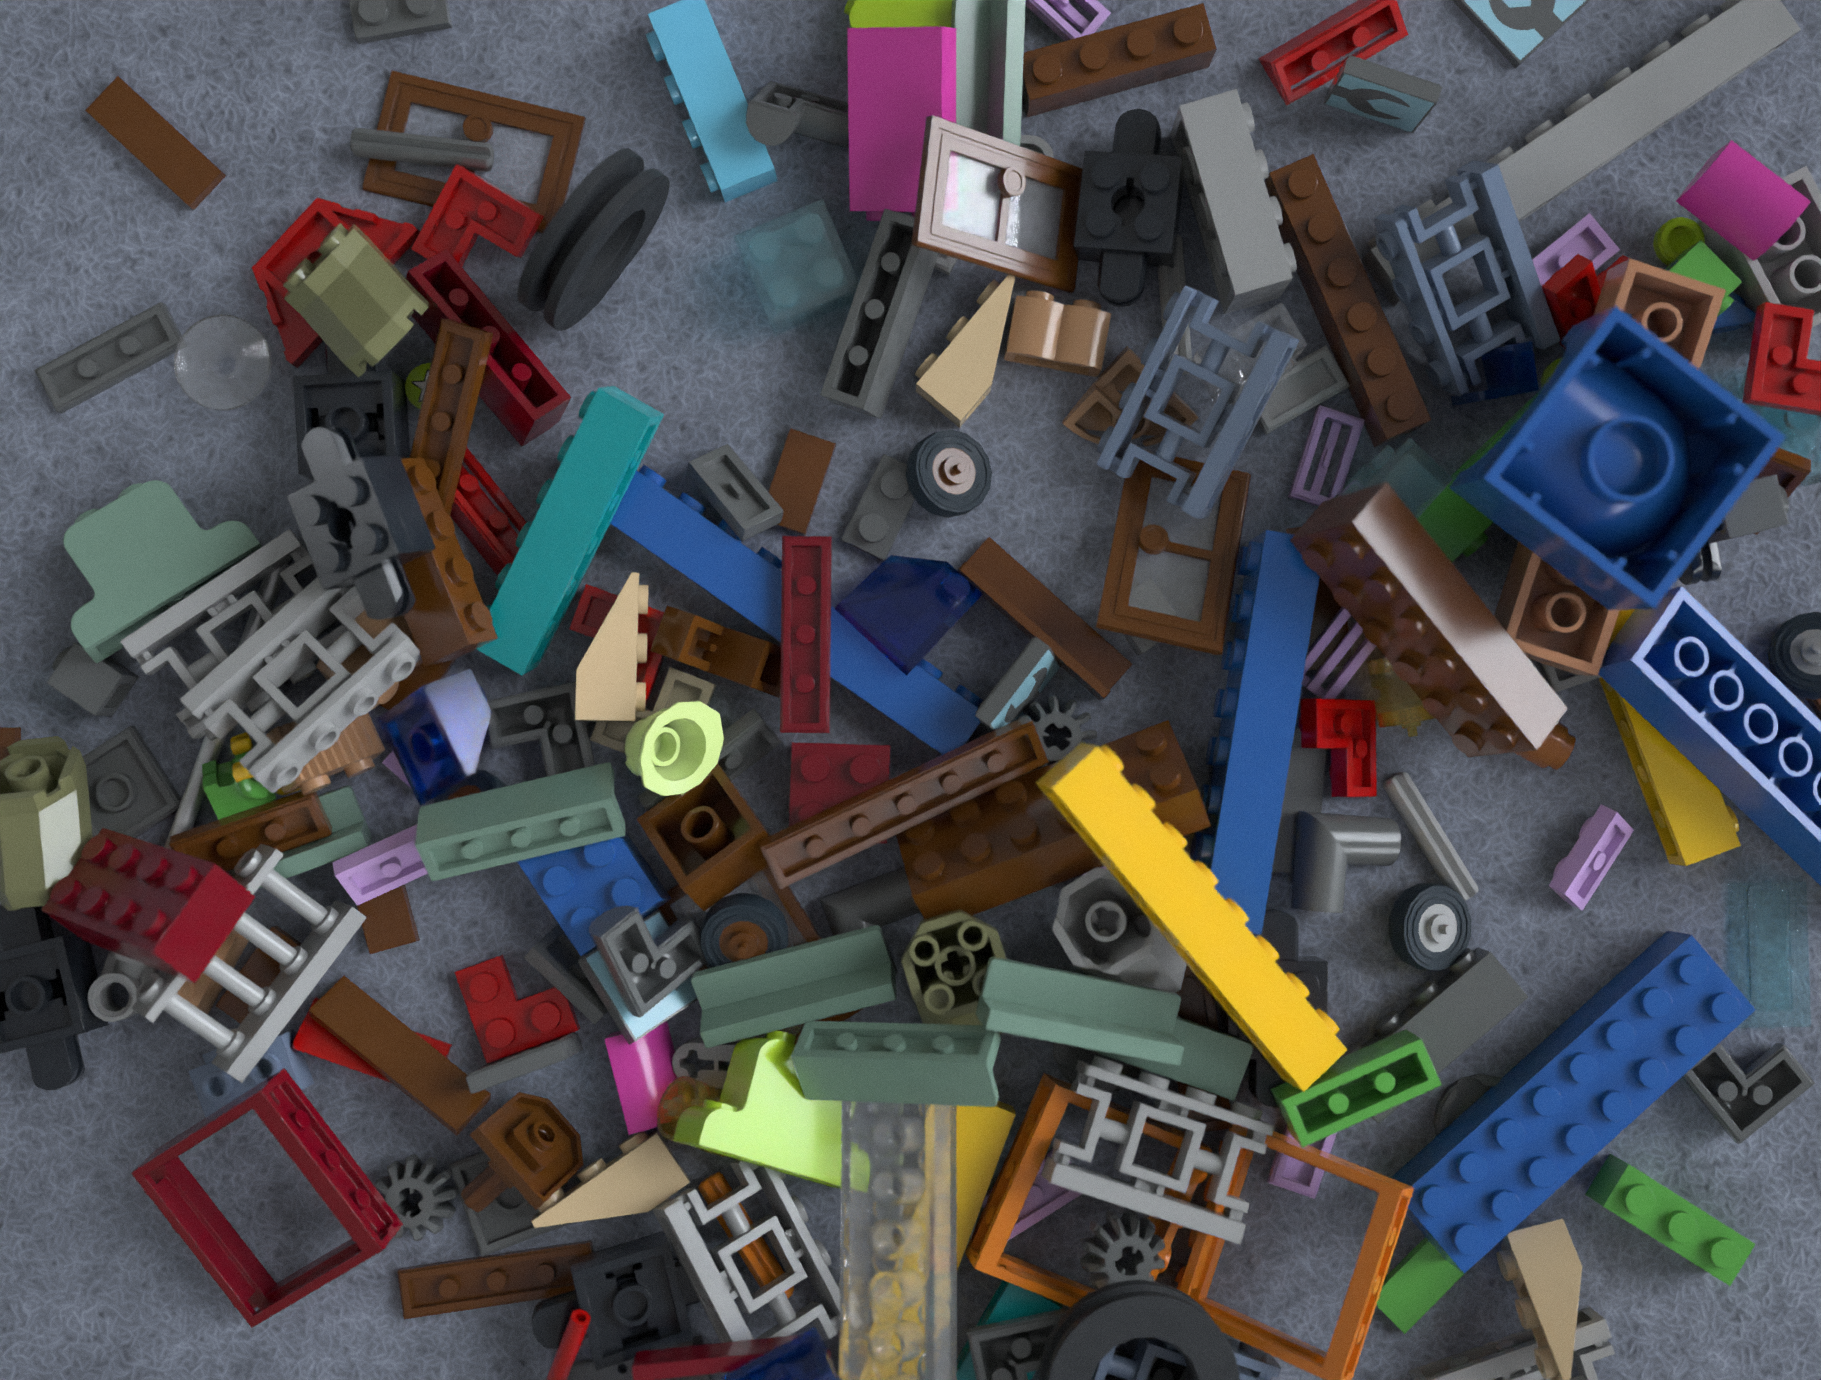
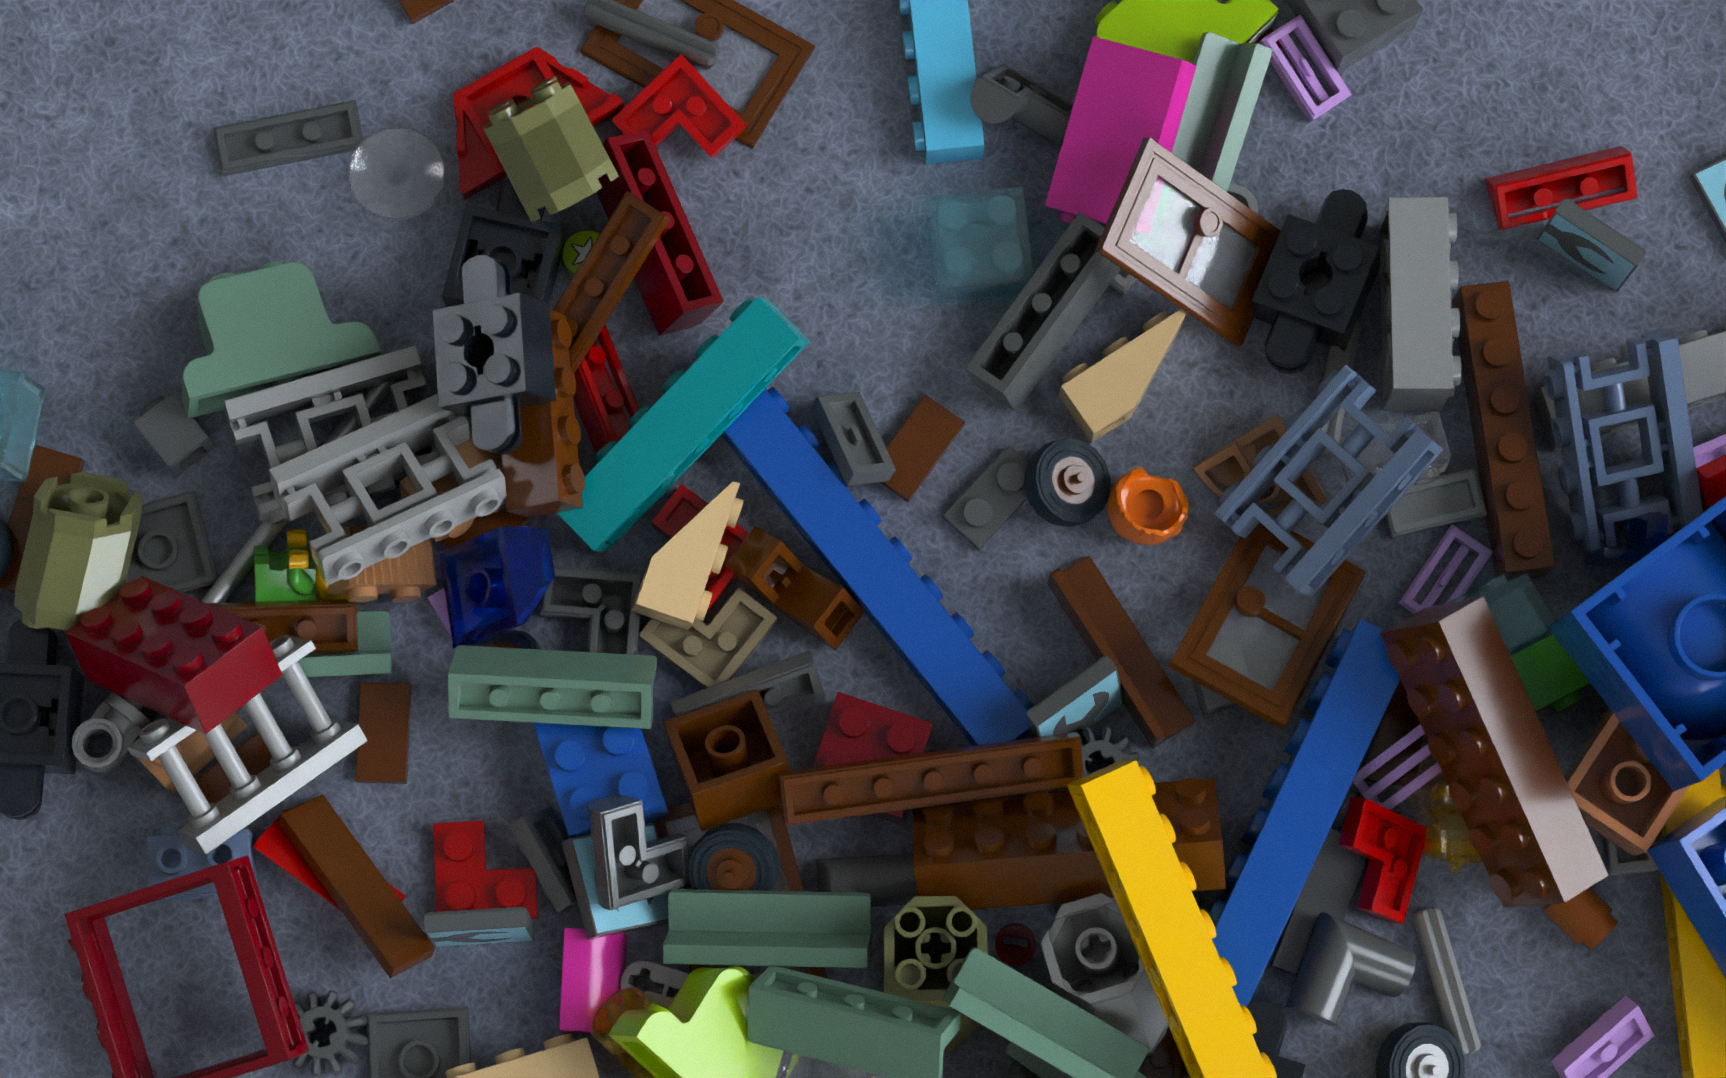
camera: 15 degrees right, 10 degrees down
lavender plate [332,824,428,905] -> none
reddish brown piece [461,1092,584,1212] -> none
black tyre [517,148,670,331] -> none
yellowish green piece [624,701,724,796] -> none
dark red tile [780,536,832,733] -> none
clear blue slope [835,555,983,676] -> none
medium nougat brick [1004,291,1111,377] -> none
reddish brown brick [1022,3,1217,118] -> none
none -> dark red hinge [995,923,1036,965]
none -> orange hair [1107,467,1189,546]

